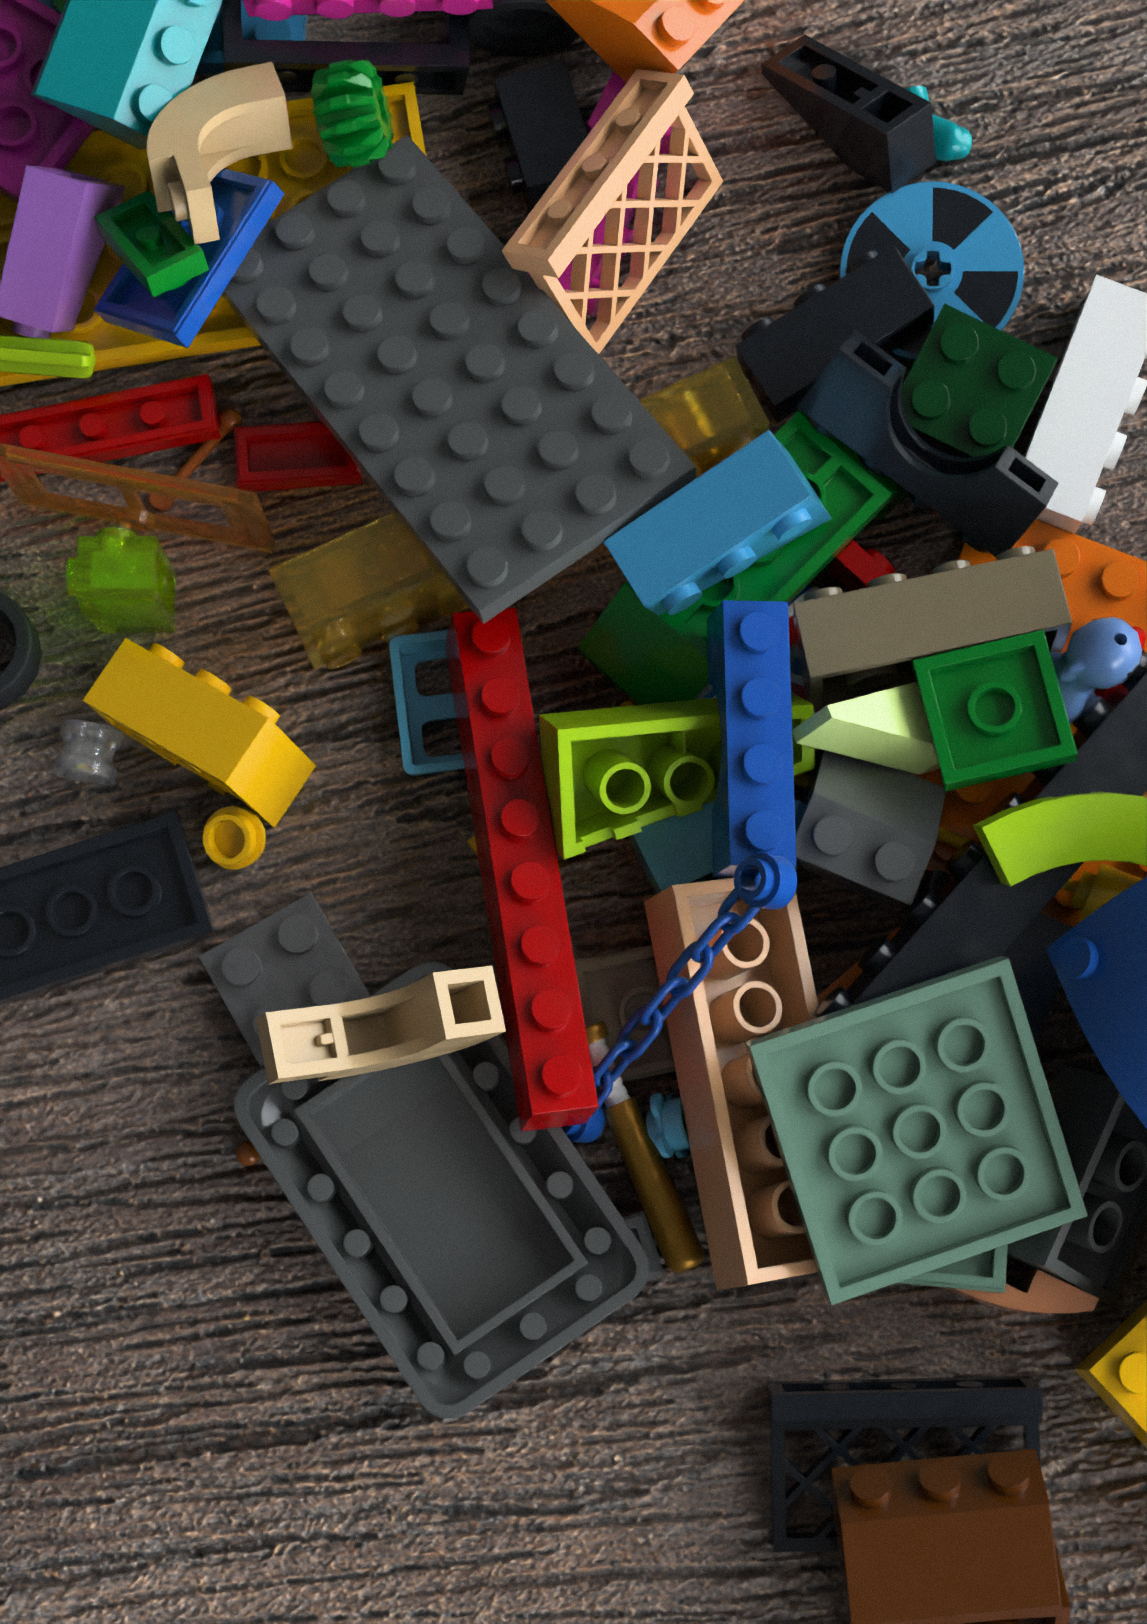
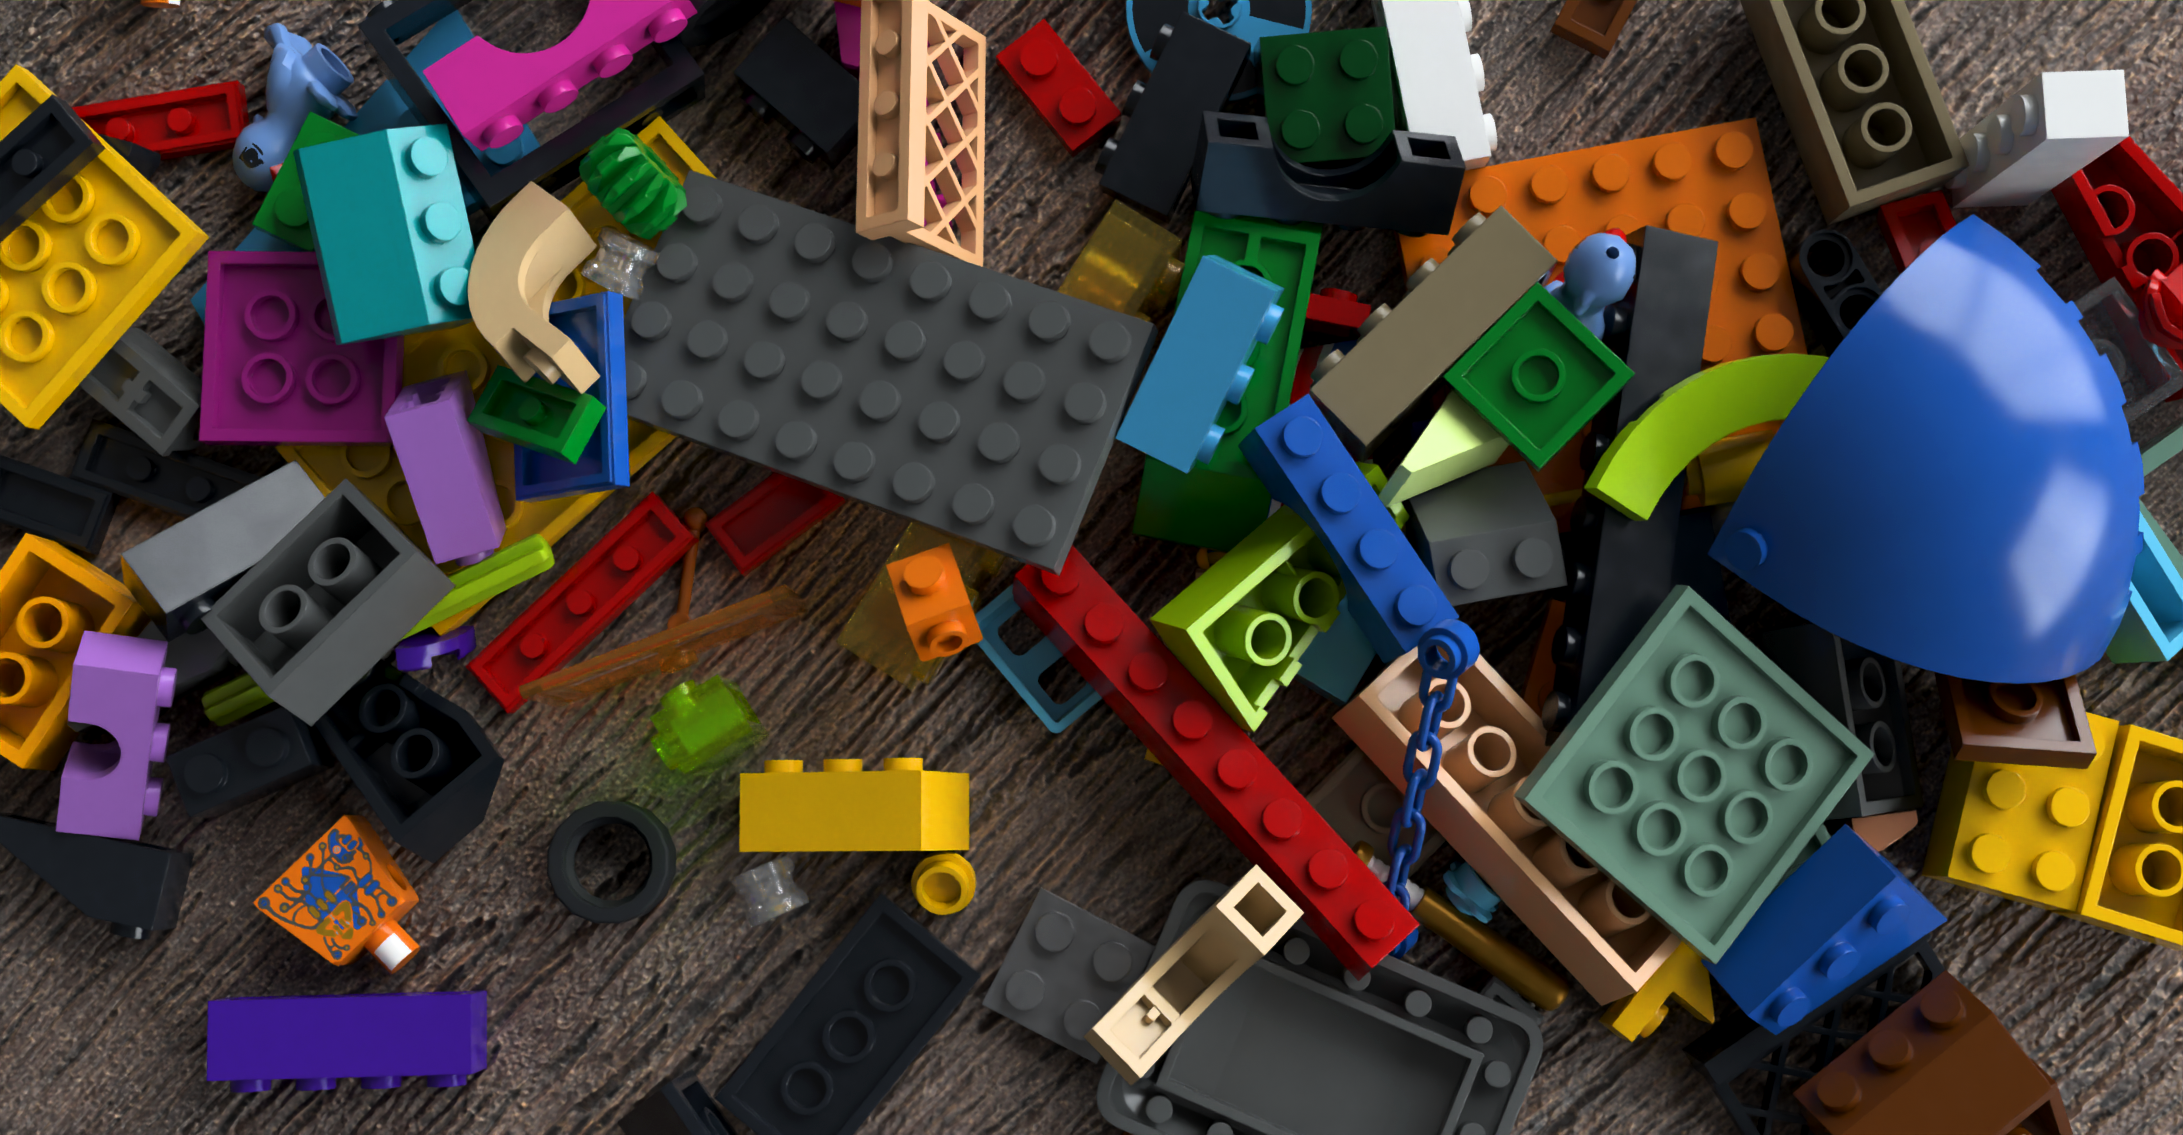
camera: 35 degrees left, 5 degrees up
none -> clear wheel [581,226,660,300]
none -> orange bracket [886,543,983,661]
none -> red plate [995,19,1122,157]
none -> yellow slope [1599,941,1715,1042]
none -> blue wedge [1701,824,1948,1035]

